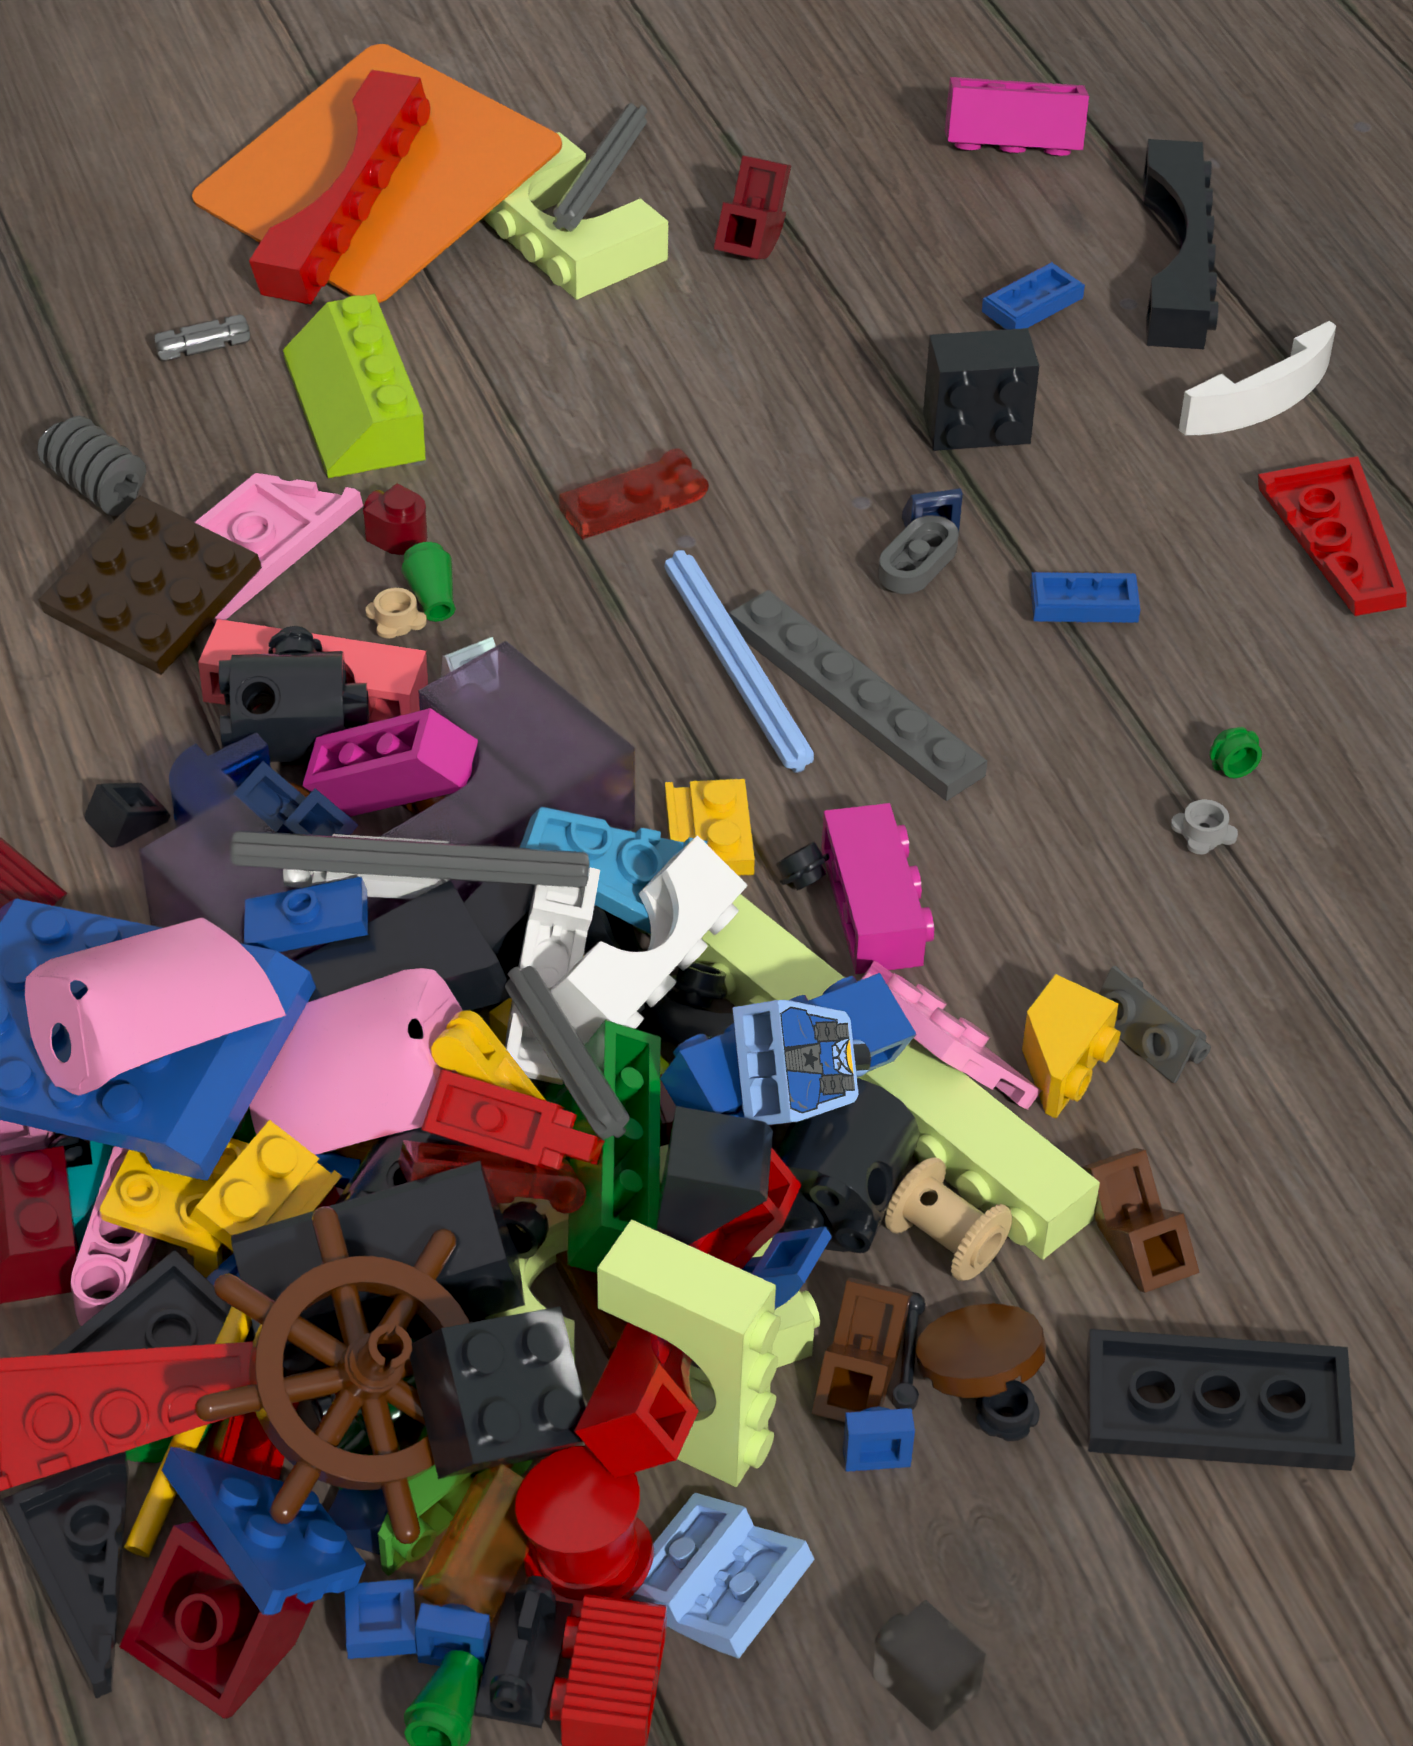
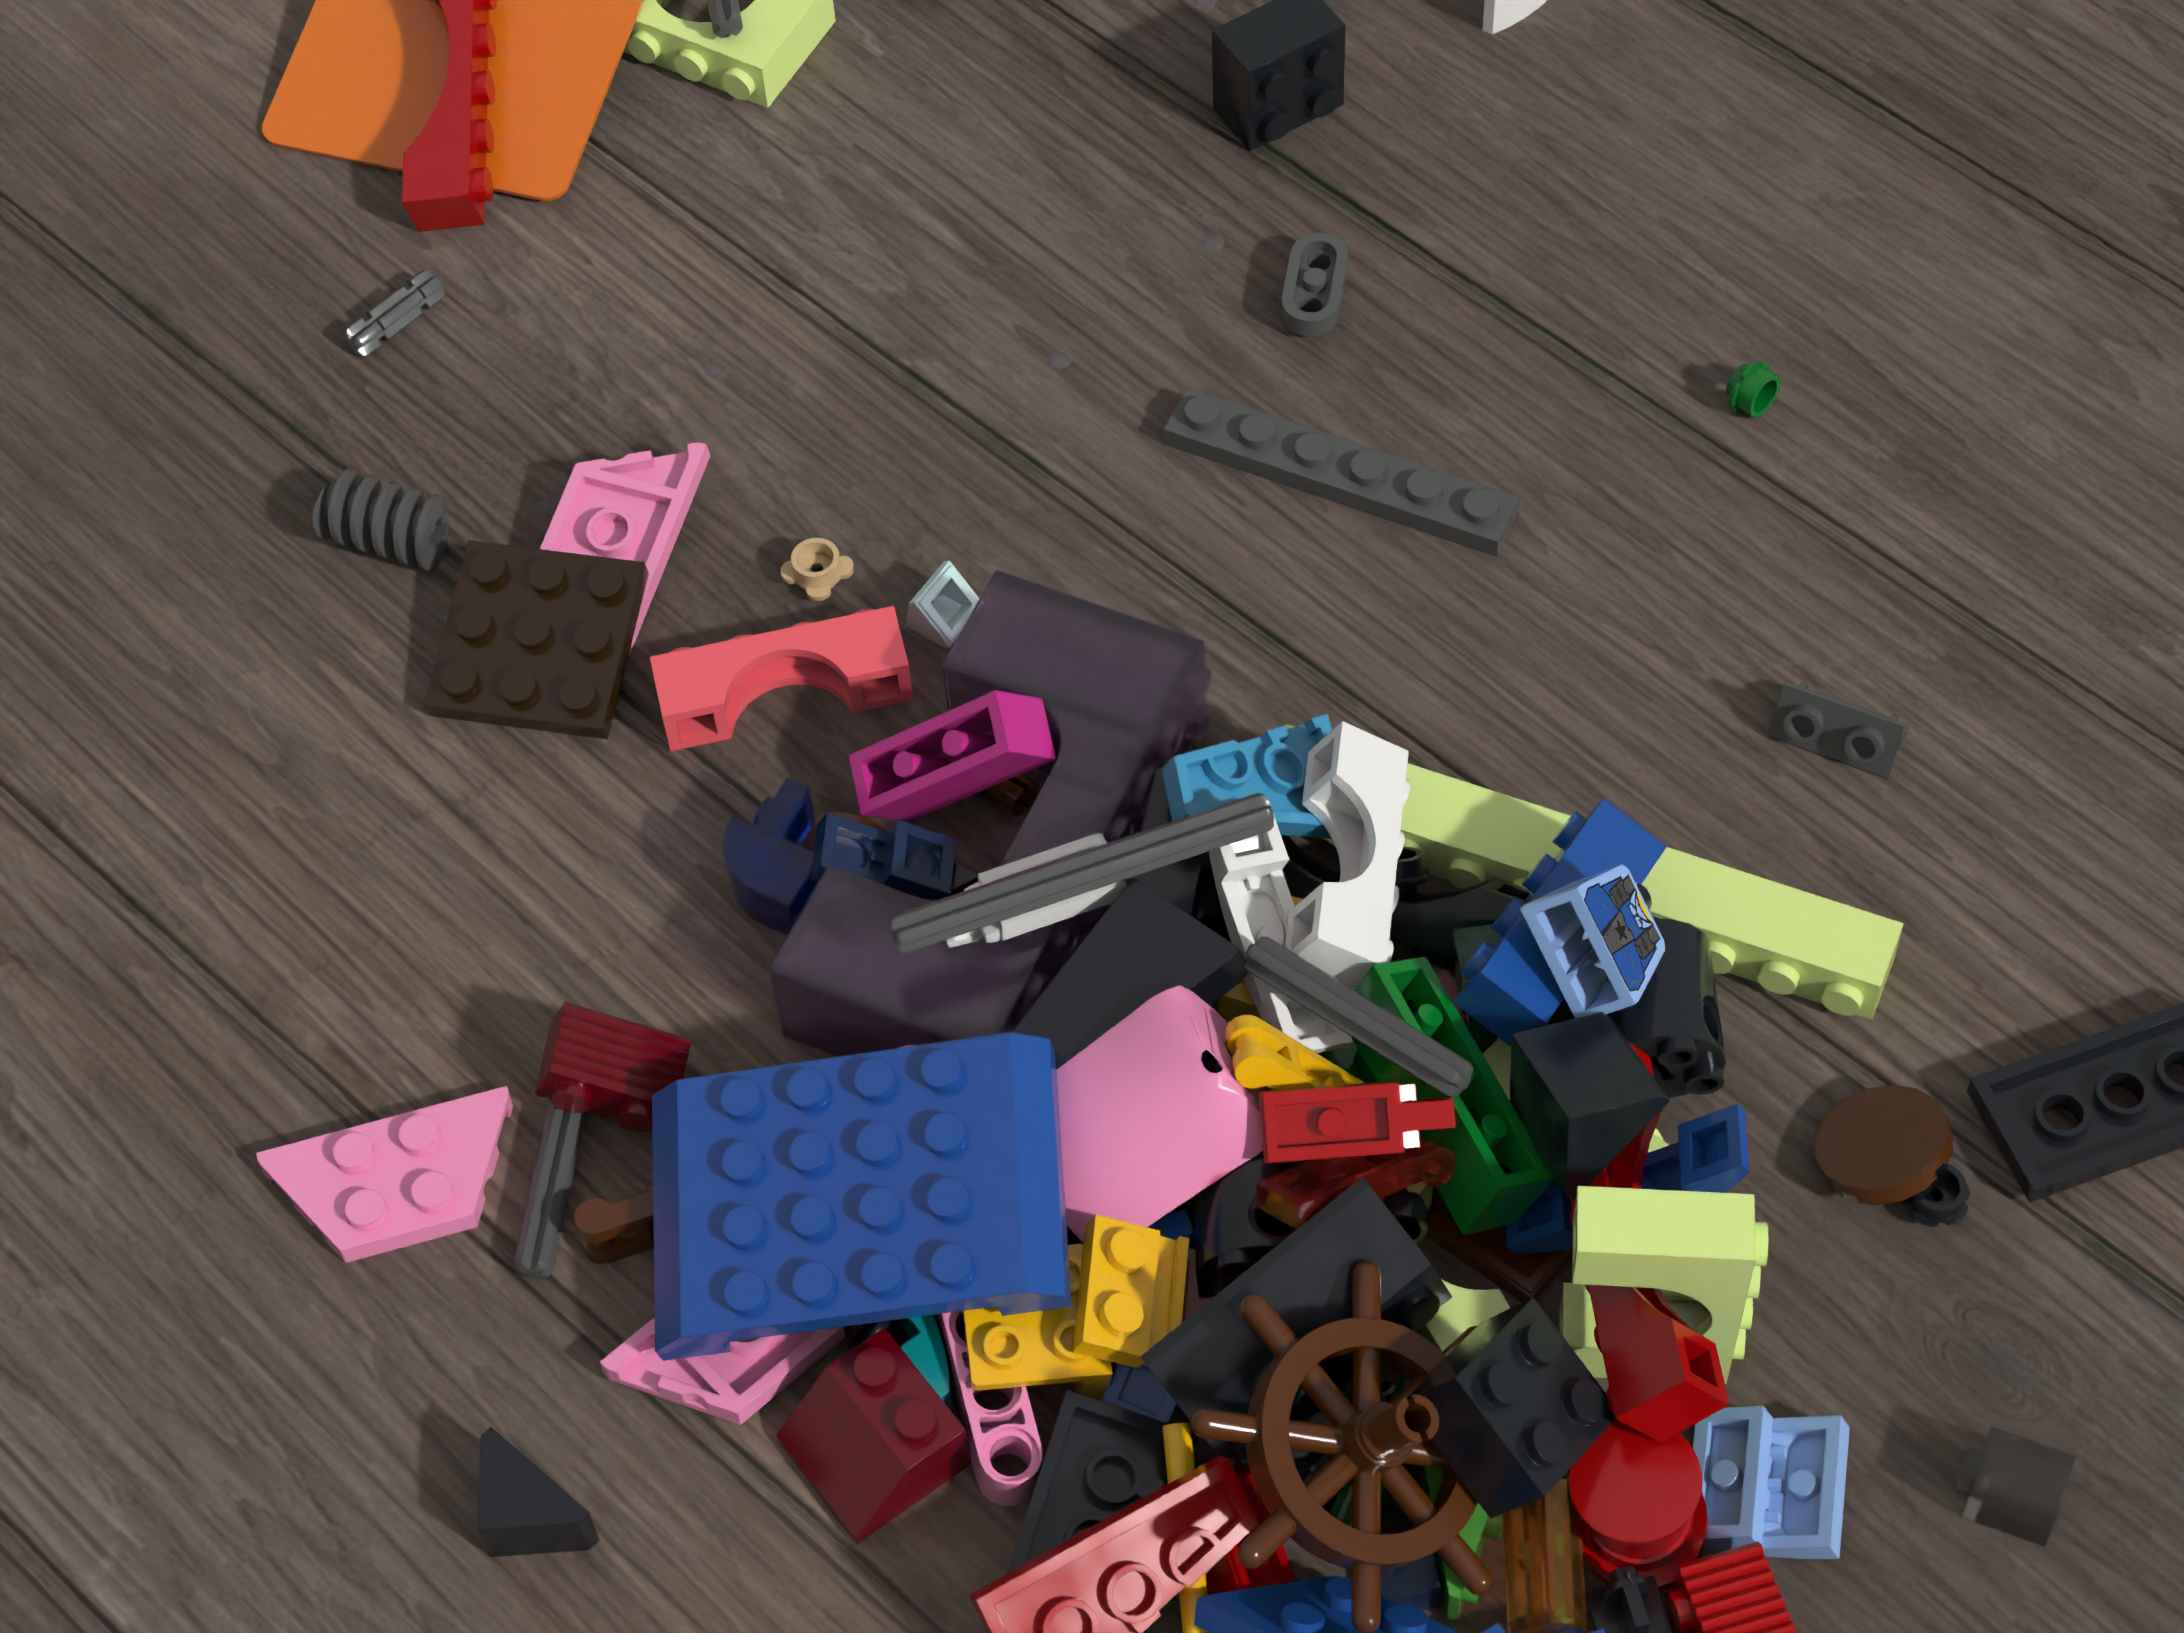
camera: 20 degrees left, 10 degrees up
bright pink piece [25,917,286,1096] -> none
black slope [84,783,171,848] -> none
black cylinder [219,651,369,764] -> none
blue plate [244,876,368,952] -> none
black plate [268,626,322,654] -> none
lime slope [283,294,426,478] -> none
dark red plate [363,483,428,555] -> none
green cone [401,542,456,622] -> none
clear red plate [559,448,709,540] -> none
light blue axle [664,550,814,773] -> none
yellow plate [665,779,755,876] -> none
black plate [776,841,830,891] -> none
reddish brown slope [811,1277,912,1422] -> none
dark pink brick [821,803,934,974] -> none
blue plate [843,1407,915,1472] -> none
bright pink wing [861,961,1042,1110] -> none
tan hose [885,1157,1012,1281] -> none
black hinge [892,1292,926,1410] -> none
dark blue slope [902,488,963,532] -> none
yellow slope [1022,974,1121,1119] -> none
blue plate [1030,572,1141,623] -> none
reddish brown slope [1081,1148,1200,1293] -> none
light grey plate [1171,799,1238,854] -> none
red wing [1258,456,1407,616] -> none

